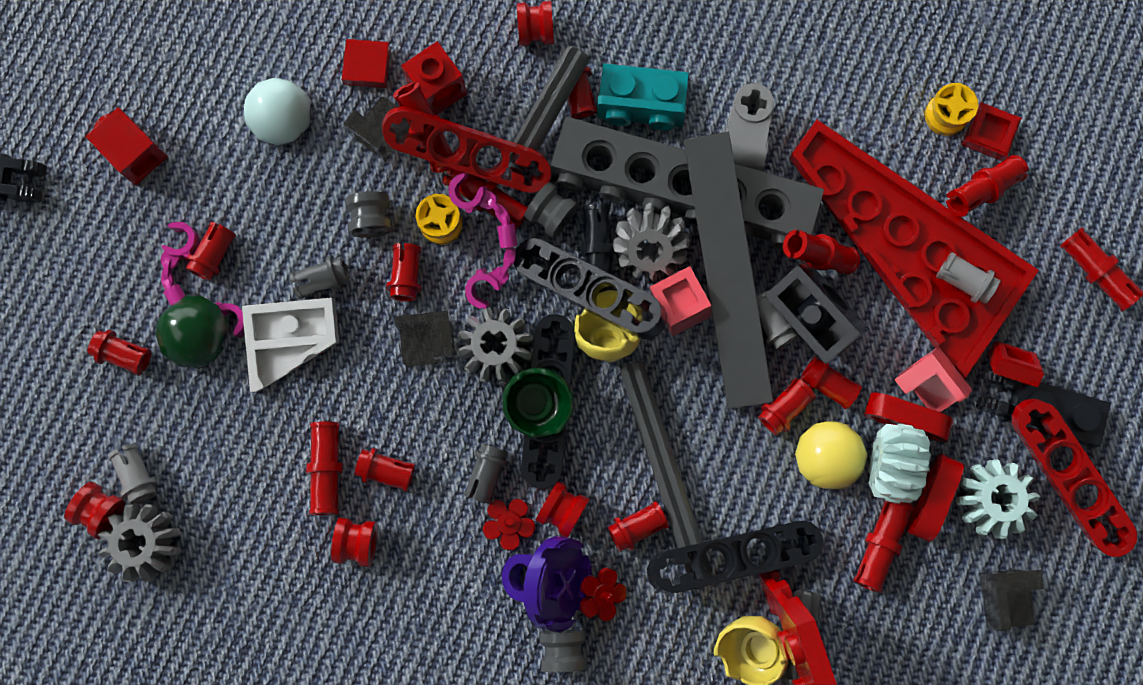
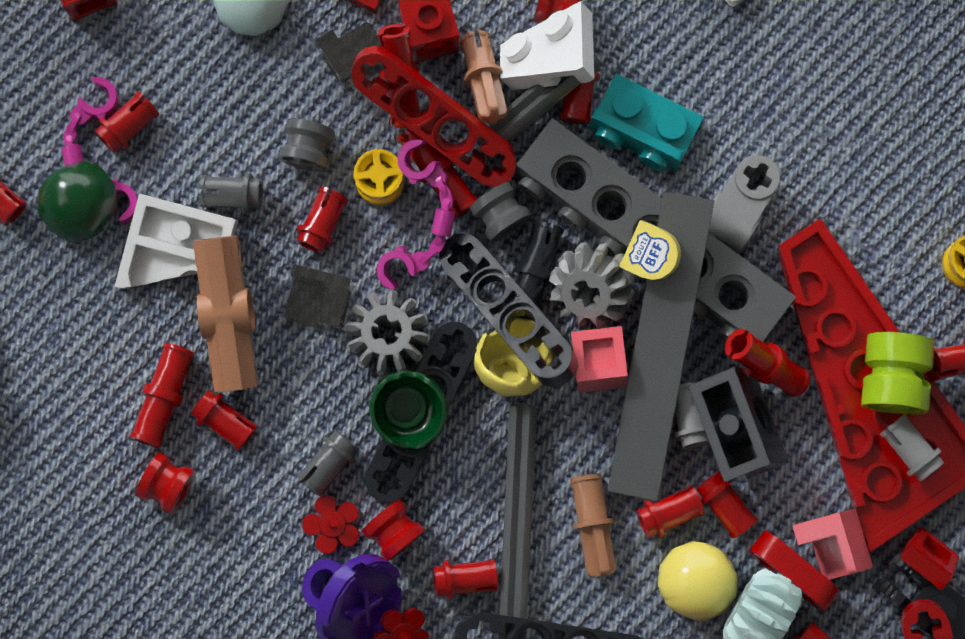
camera: 15 degrees right, 0 degrees up
none -> nougat piece [193,235,259,392]
none -> nougat axle [460,30,507,125]
none -> white wing [500,1,594,90]
none -> nougat axle [570,473,616,577]
none -> tile [619,220,681,280]
none -> lime wheel [861,332,935,414]

